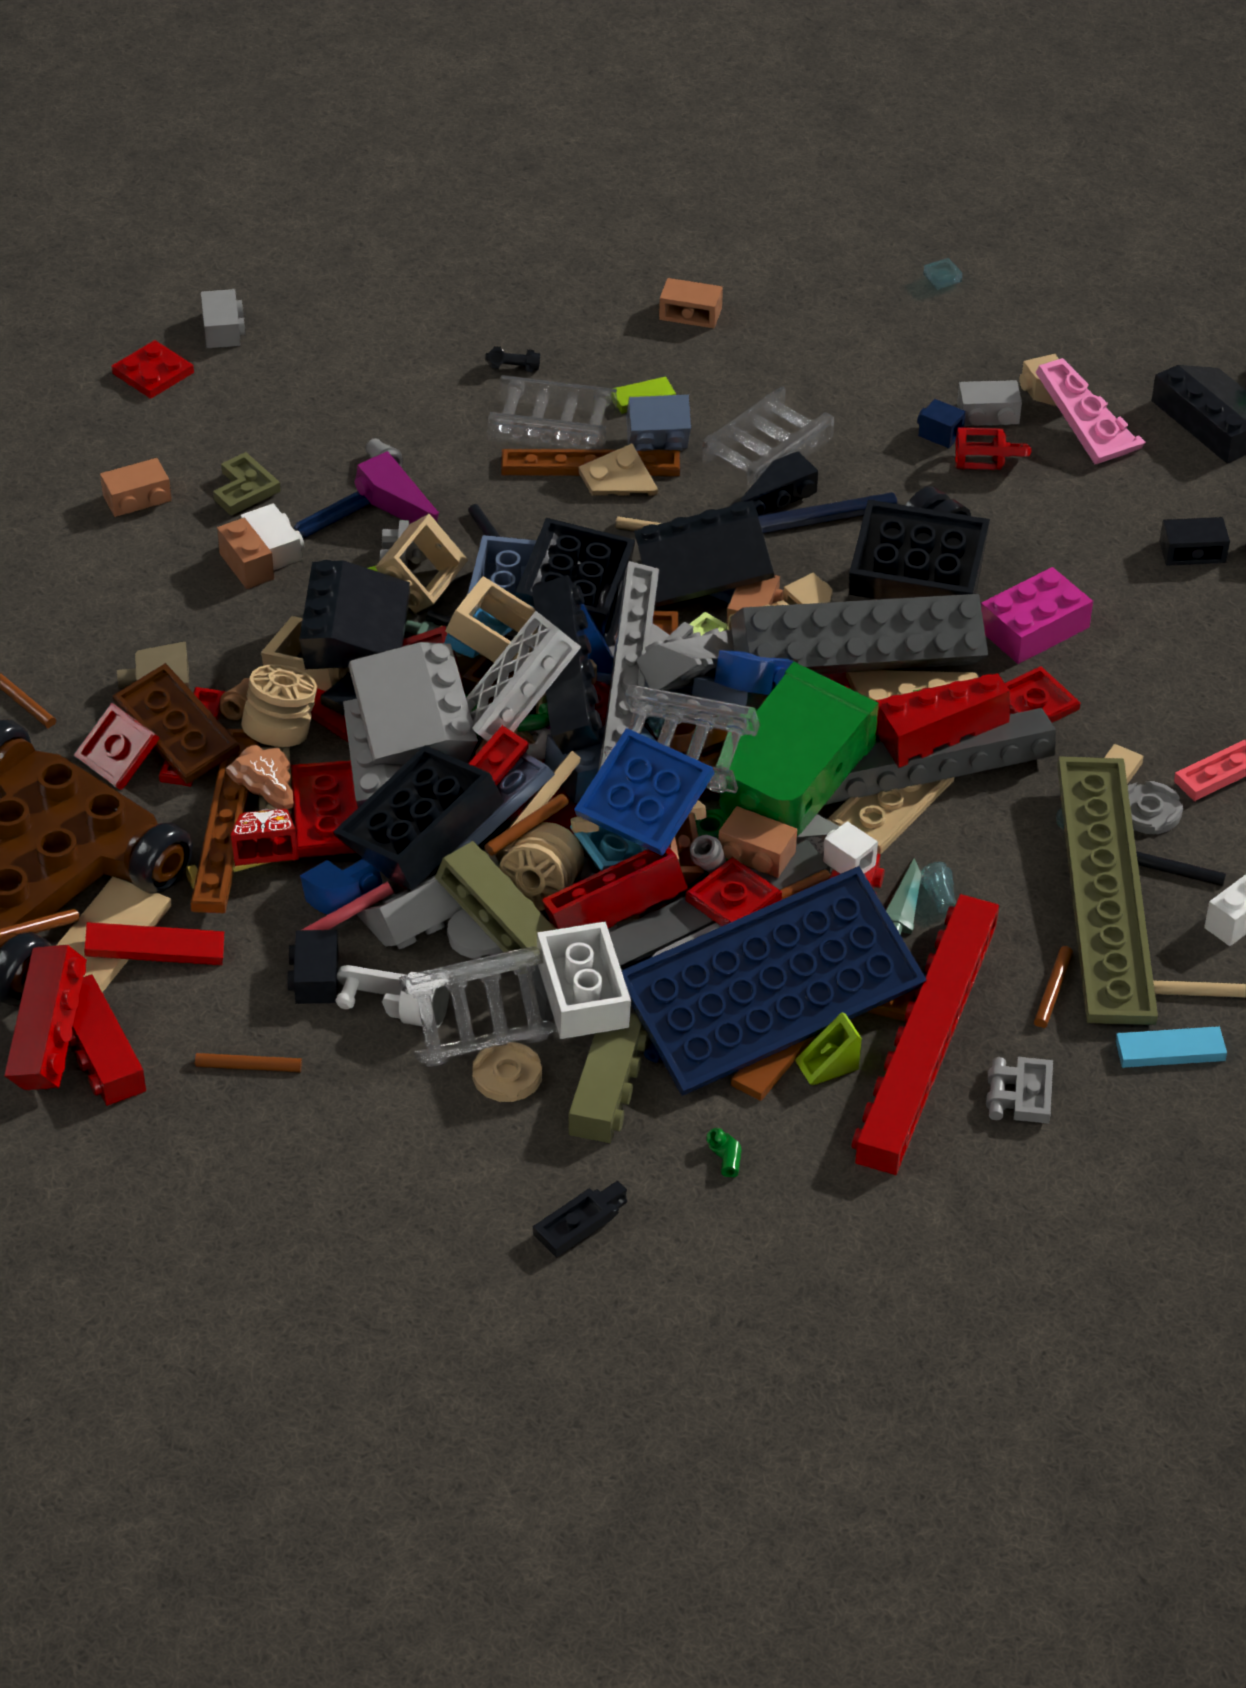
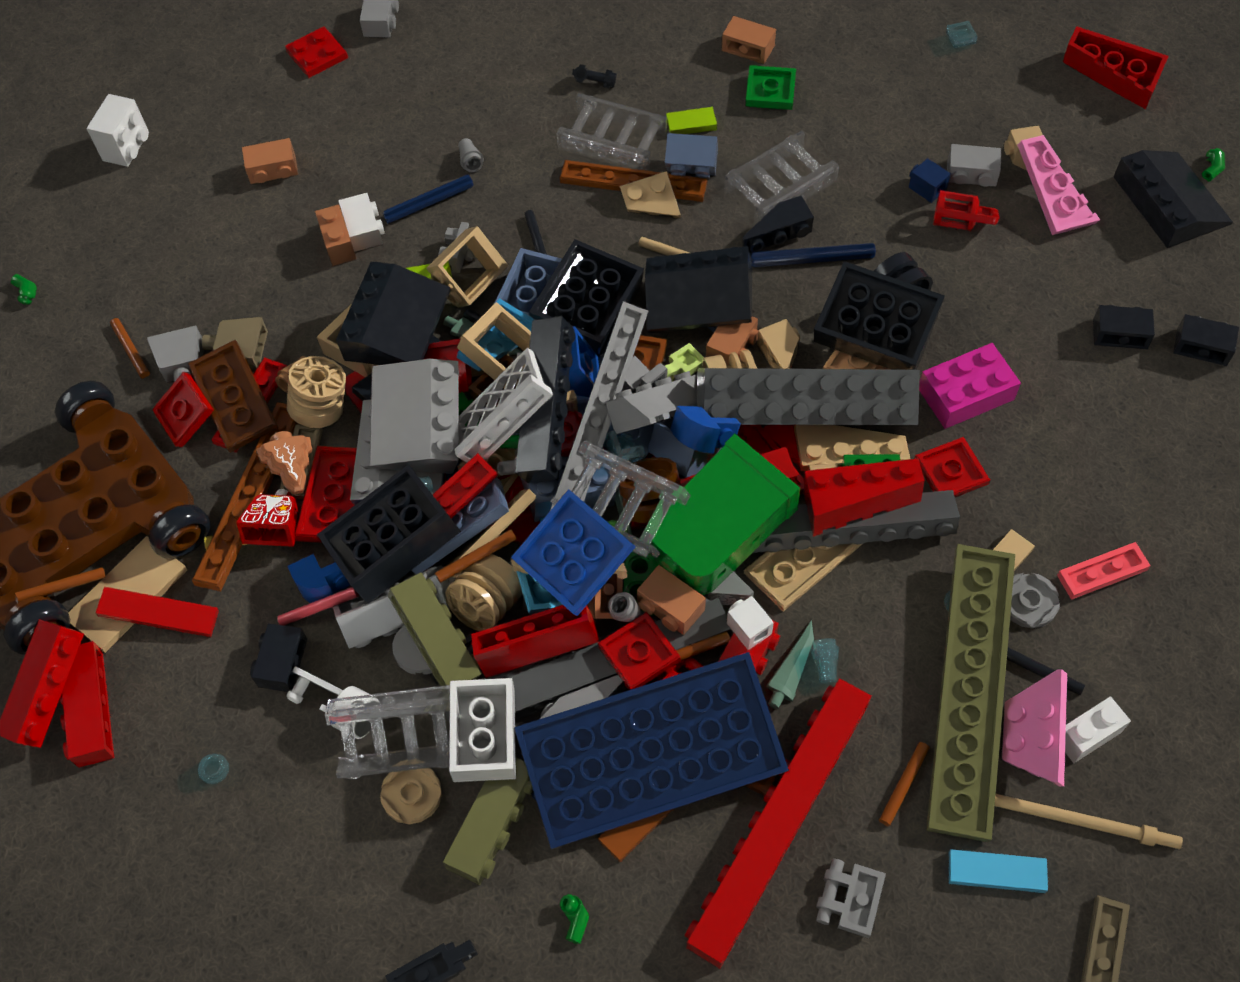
camera: 15 degrees right, 15 degrees up
dark orange bar [195,1053,302,1072] -> none
olive plate [213,452,281,516] -> none
magenta slope [354,451,439,524] -> none
lime slope [795,1012,862,1085] -> none
none -> light grey torso [147,326,203,382]
none -> clear light blue plate [198,754,229,784]
none -> green plate [745,65,796,110]
none -> bright pink wing [1002,669,1067,787]
none -> red wedge [1063,26,1169,109]

